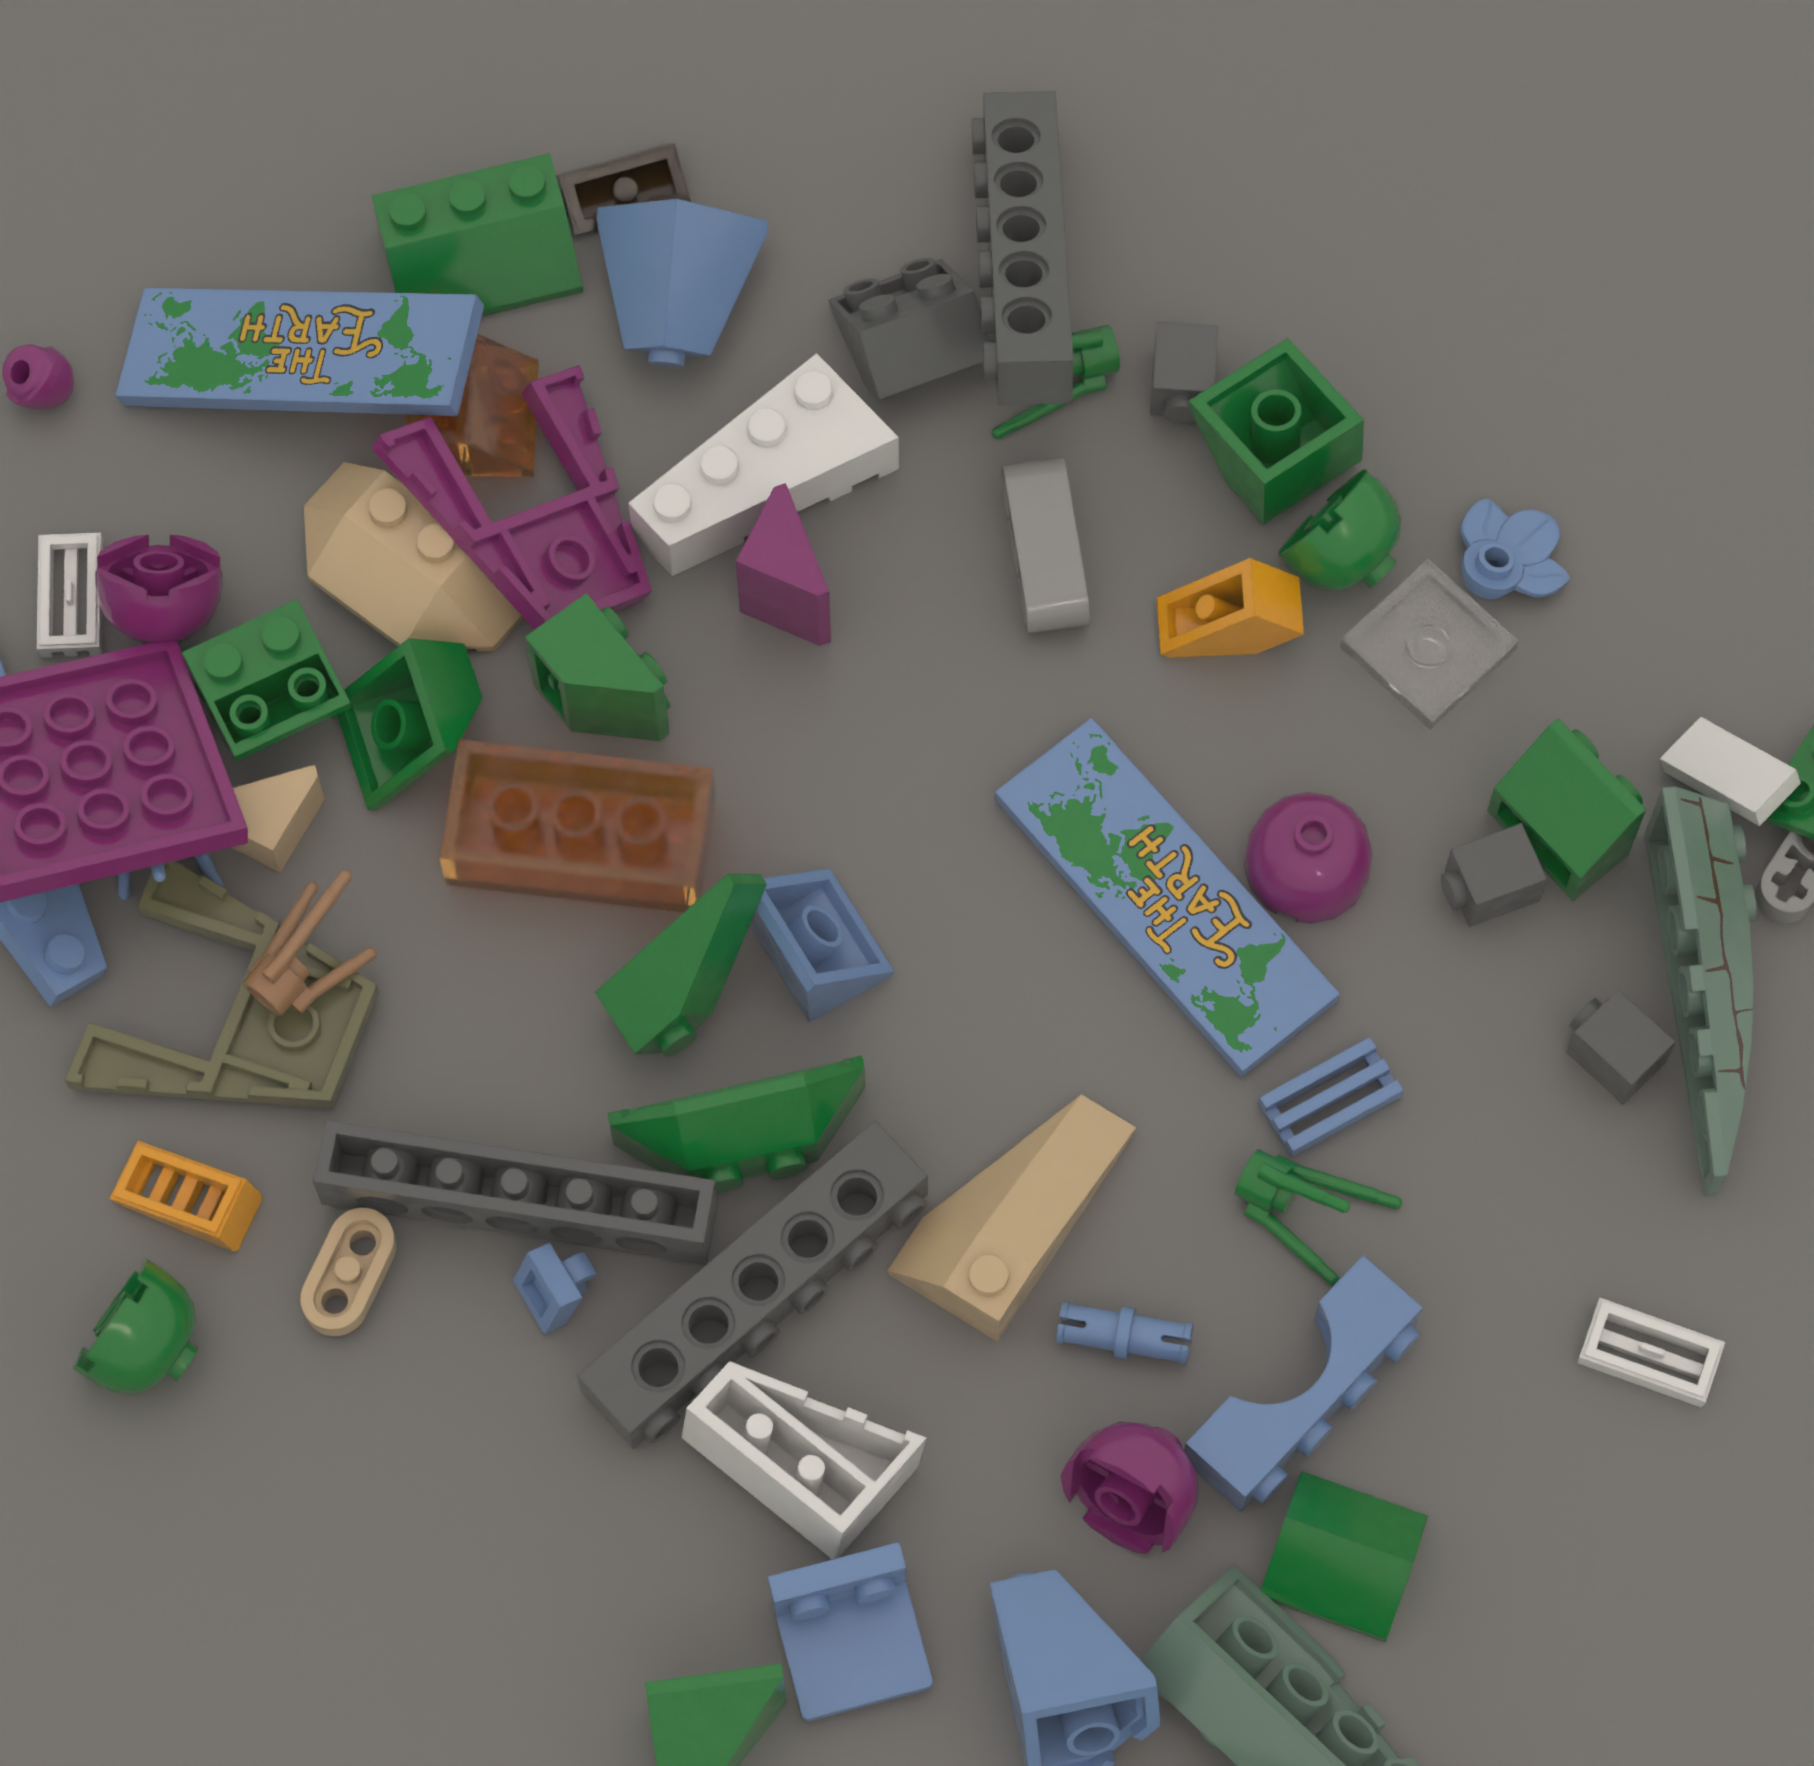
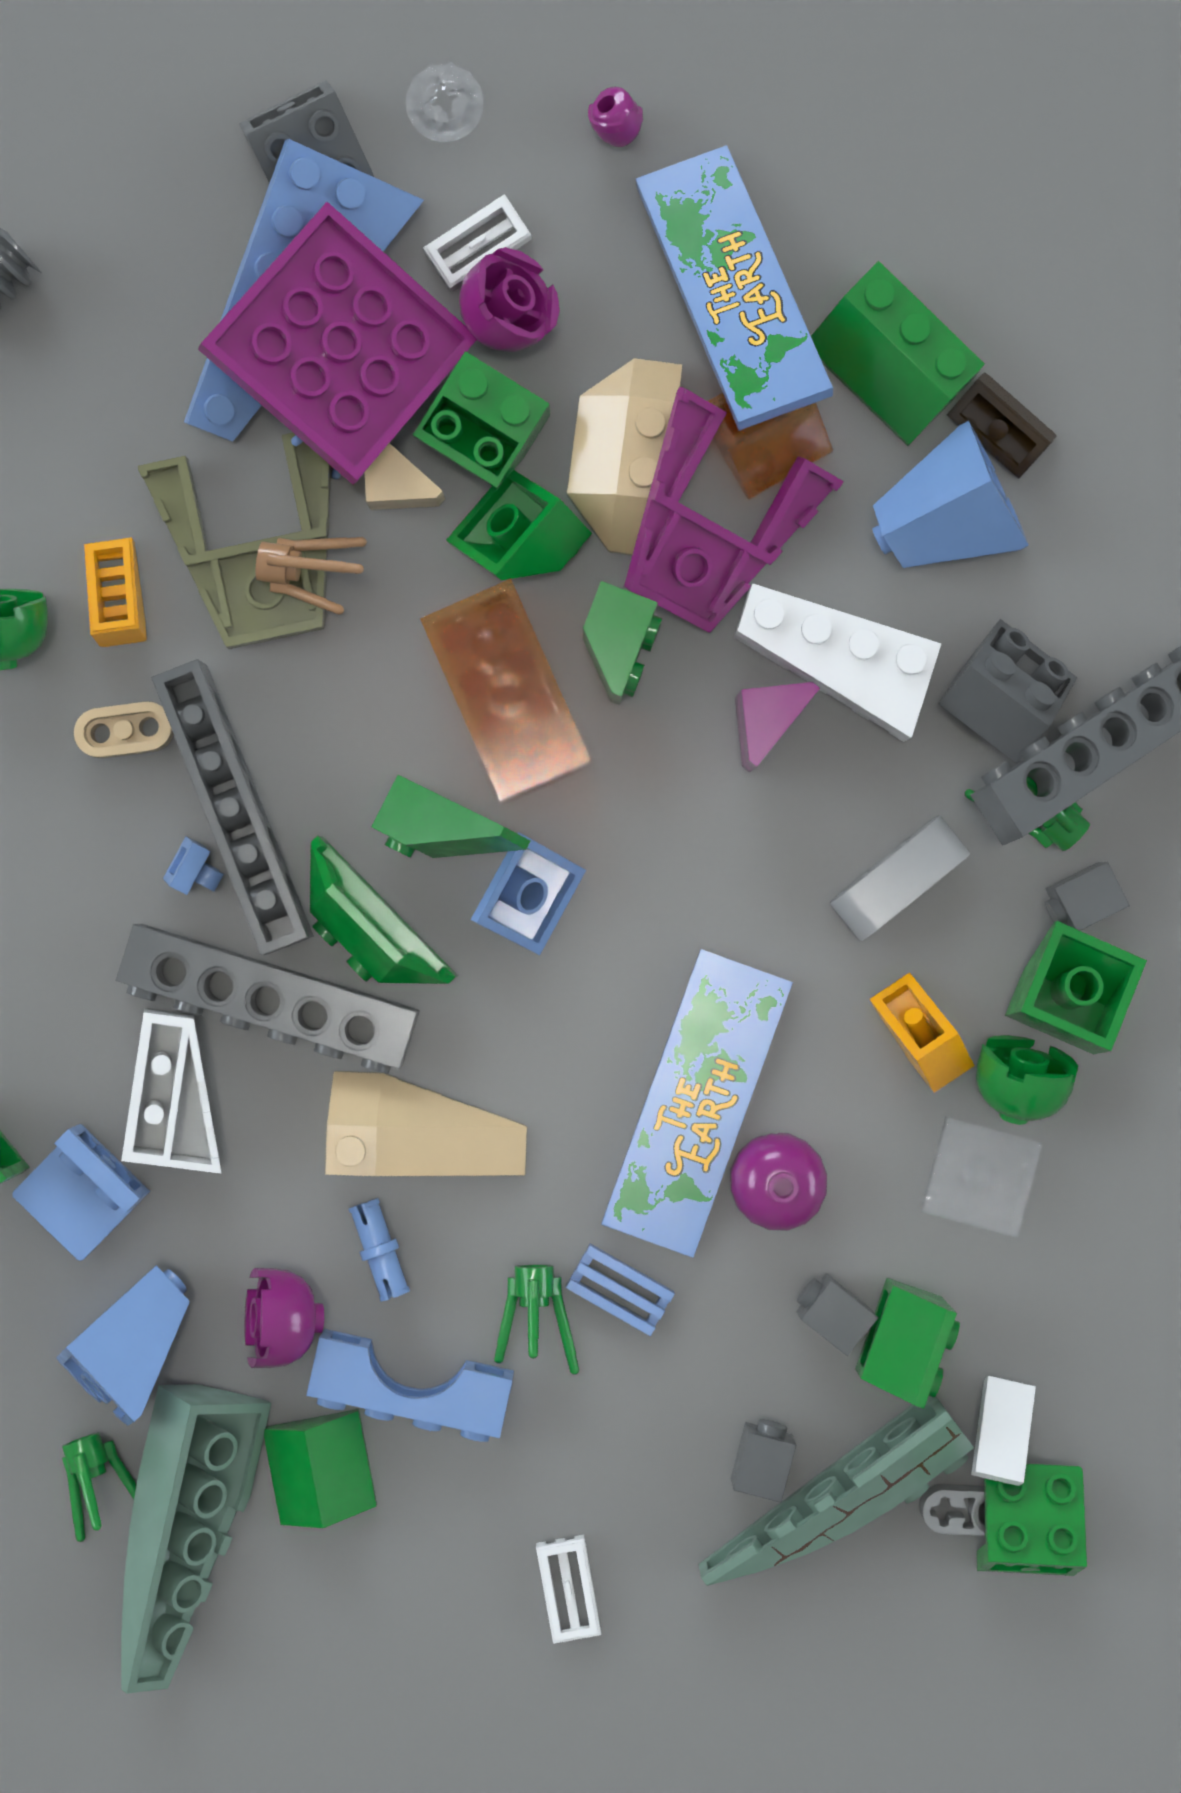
camera: 60 degrees right, 20 degrees up
medium blue plate [1460,498,1570,600] -> none

